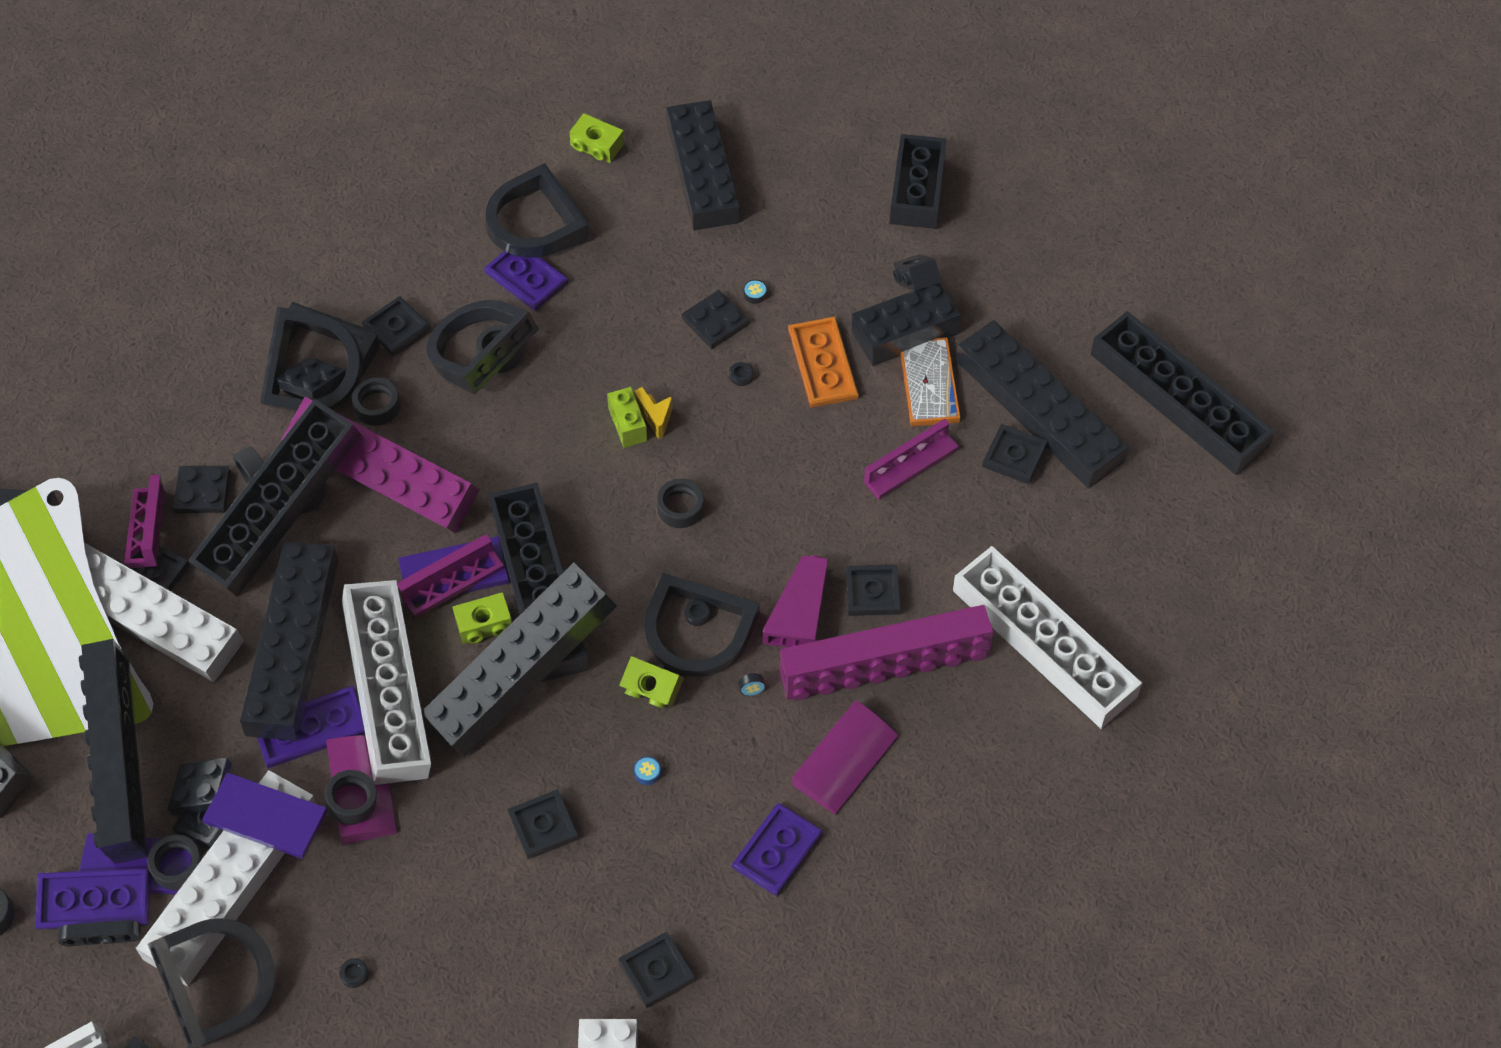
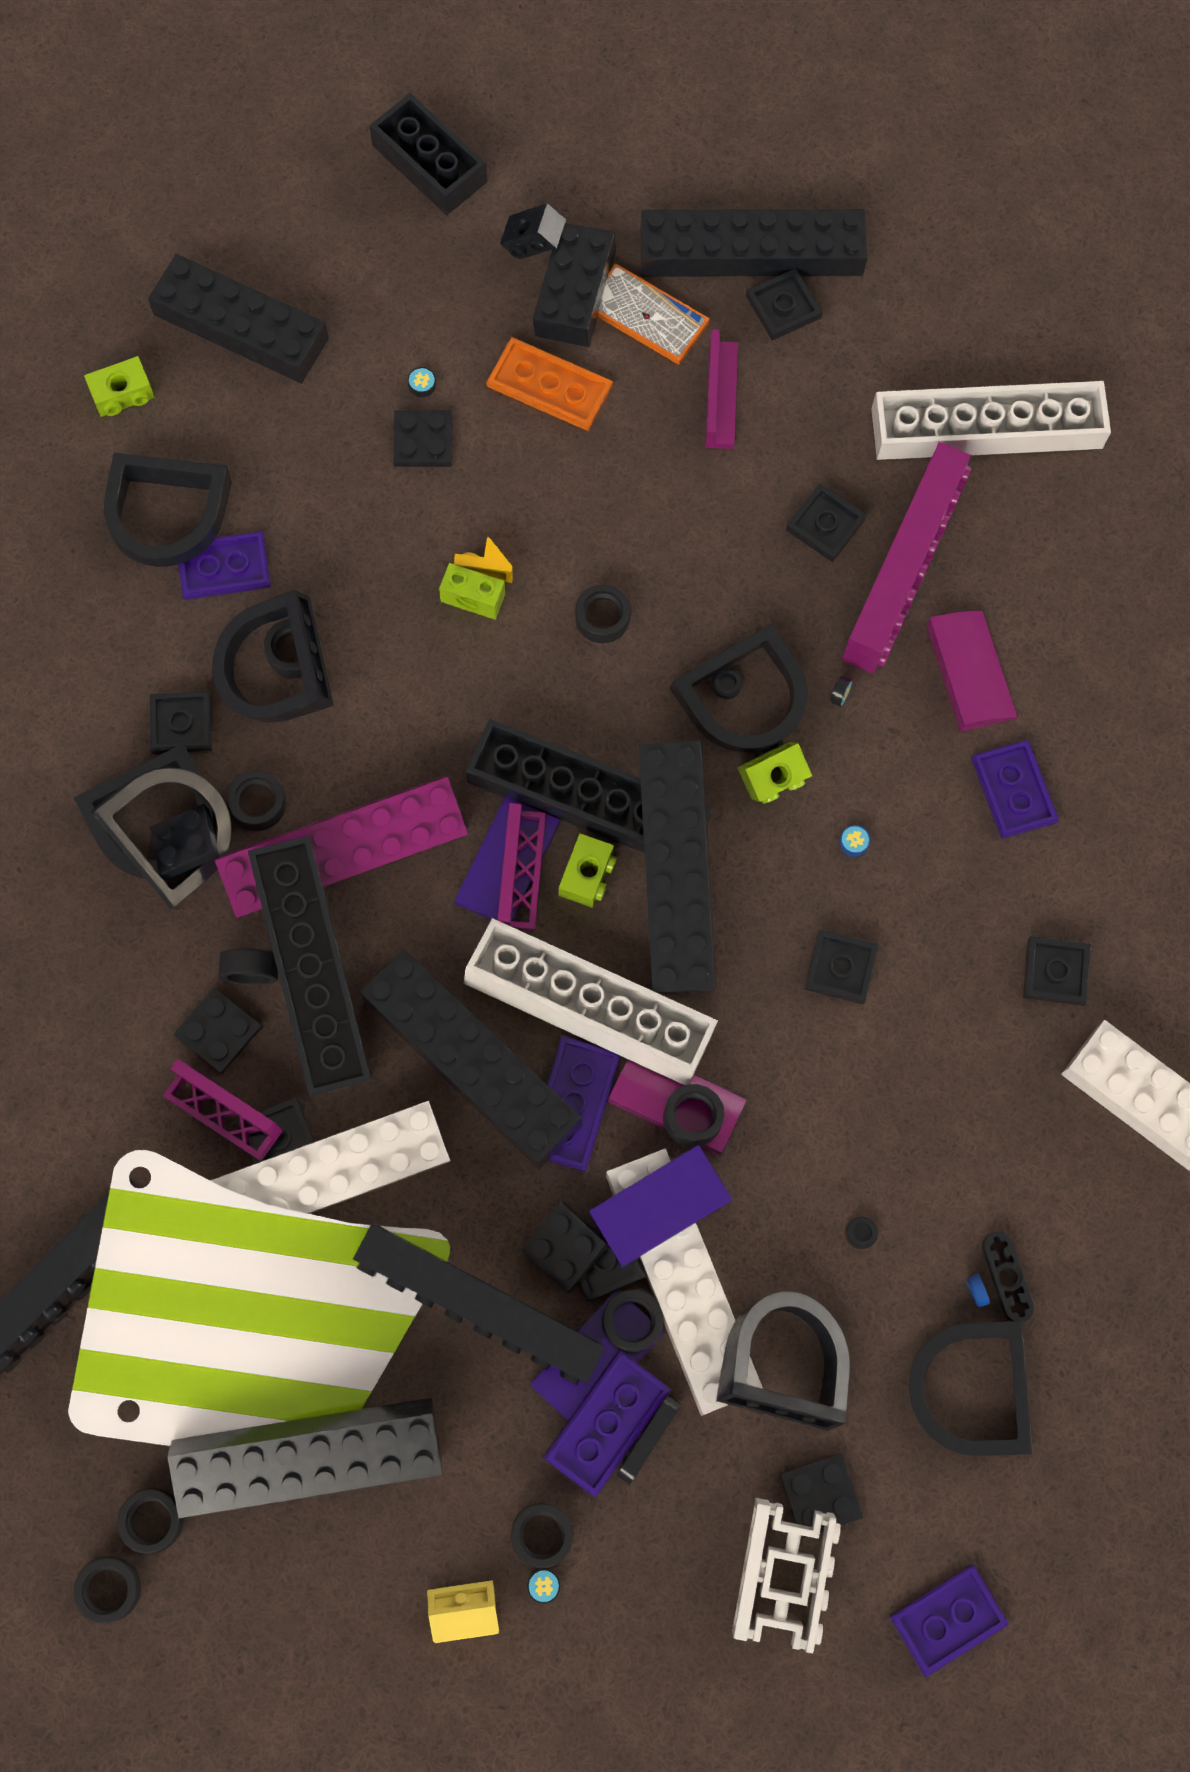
camera: 55 degrees left, 15 degrees up
black tile [729,362,753,386] -> none
magenta slope [763,555,828,647] -> none
black brick [1091,311,1275,475] -> none

